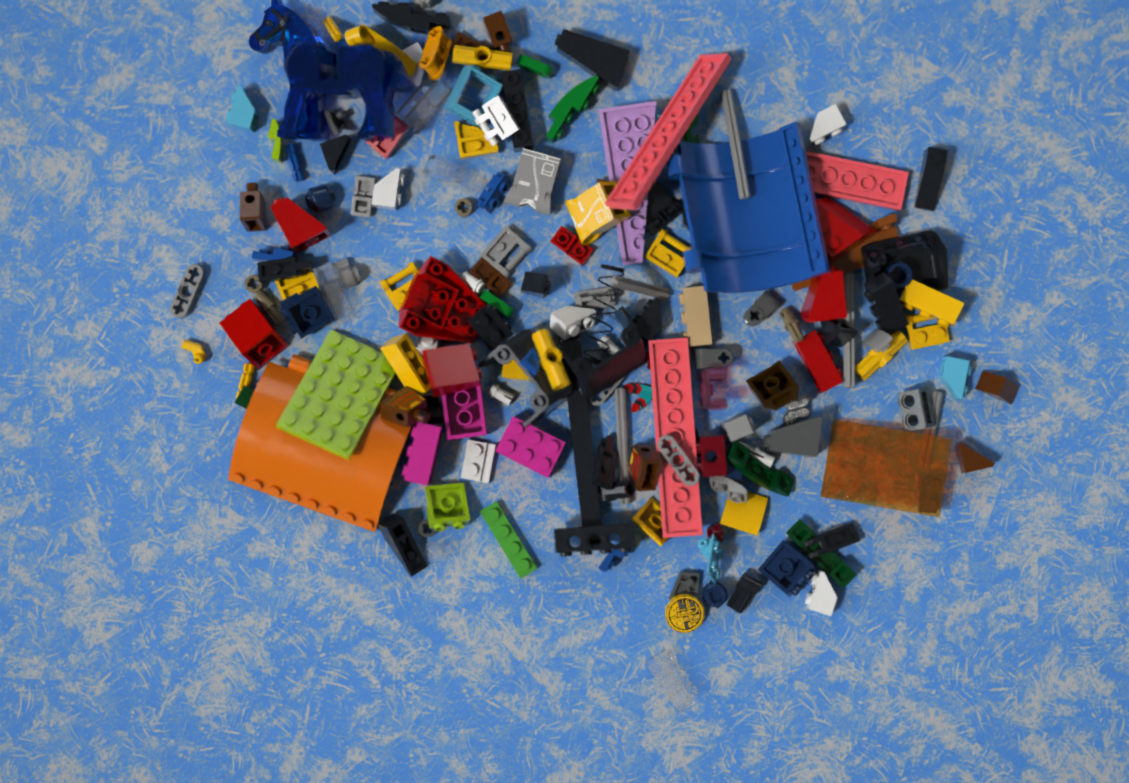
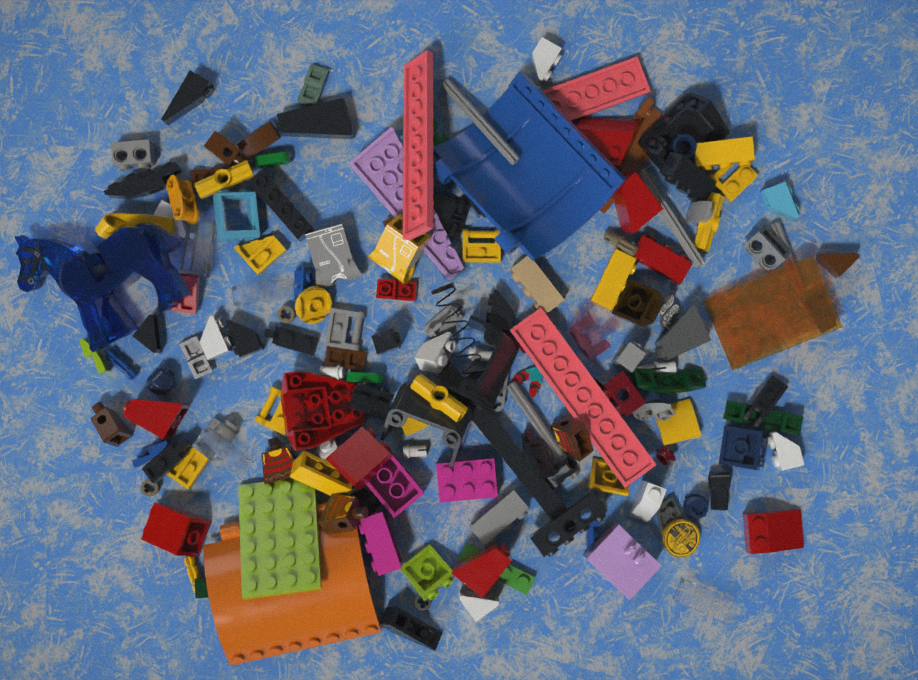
camera: 30 degrees left, 0 degrees up
light grey beam [170,264,205,319] -> none
yellow arm [182,339,206,364] -> none
medium azure slope [226,85,258,132] -> none
dark tan axle [253,290,286,326] -> none
dark blue plate [279,286,335,339] -> none
yellow axle [322,16,343,42] -> none
dark grey piece [324,109,347,136] -> none
white plate [461,440,496,483] -> none
white plate [472,95,520,147] -> none
blue tile [519,348,540,376] -> none
green slope [546,75,600,144] -> none
light grey axle [610,275,670,300] -> none
light grey beam [657,435,699,486] -> none
dark grey piece [695,349,733,369] -> none
medium azure hinge [698,534,723,584] -> none
dark grey piece [743,290,780,327] -> none
black slope [820,319,858,347] -> none
black slope [914,147,948,211] -> none
reddish brown slope [975,371,1019,405] -> none
none -> black slope [225,320,264,358]
none -> reddish brown slope [237,122,281,160]
none -> torso [262,437,296,484]
none -> black hinge [263,327,319,356]
none -> yellow tile [295,286,332,324]
none -> sand green slope [298,64,329,106]
none -> red slope [451,543,512,598]
none -> white slope [459,590,499,622]
none -> light grey brick [469,489,529,545]
none -> lavender piece [583,521,662,600]
none -> yellow brick [589,249,637,312]
none -> white slope [629,480,667,523]
none -> red slope [742,509,804,554]

